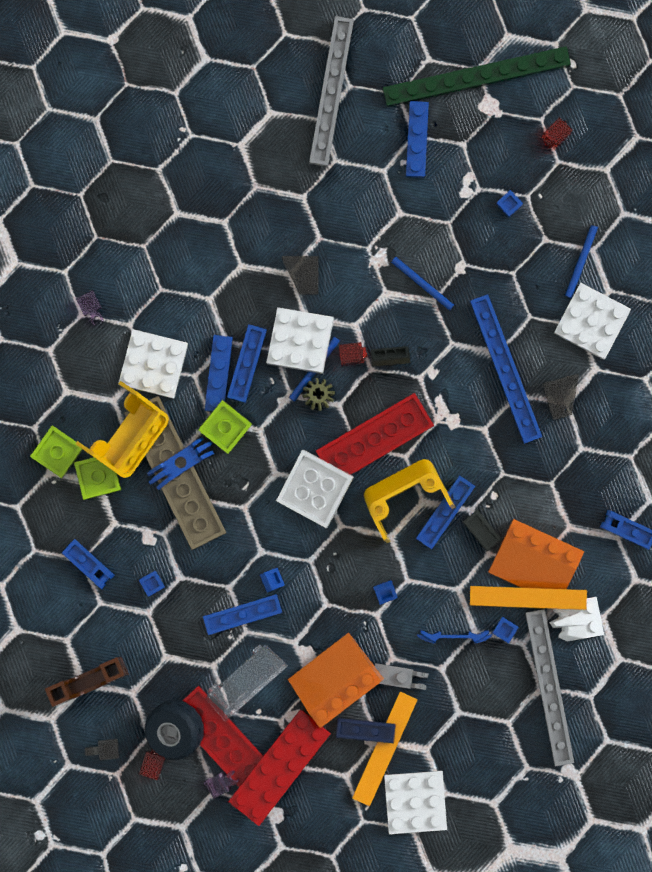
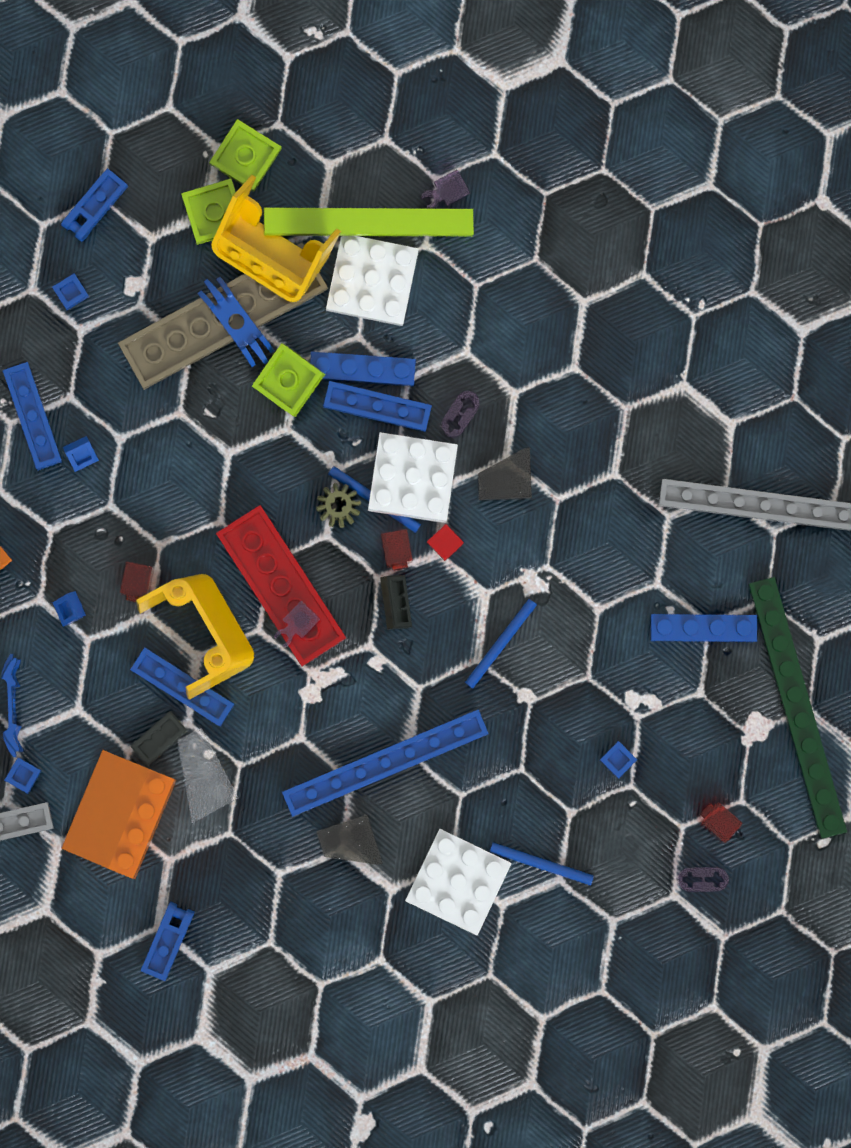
camera: 75 degrees right, 0 degrees up
white plate [276,450,354,528] -> none
light orange tile [470,586,587,610] -> none
white plate [549,597,604,641] -> none
none -> clear red brick [120,562,154,603]
none -> clear wing [178,728,239,824]
none -> lime tile [264,208,474,237]
none -> clear purple plate [274,601,320,648]
none -> red tile [427,524,464,561]
none -> clear purple beam [442,391,479,438]
none -> clear purple beam [677,867,729,892]

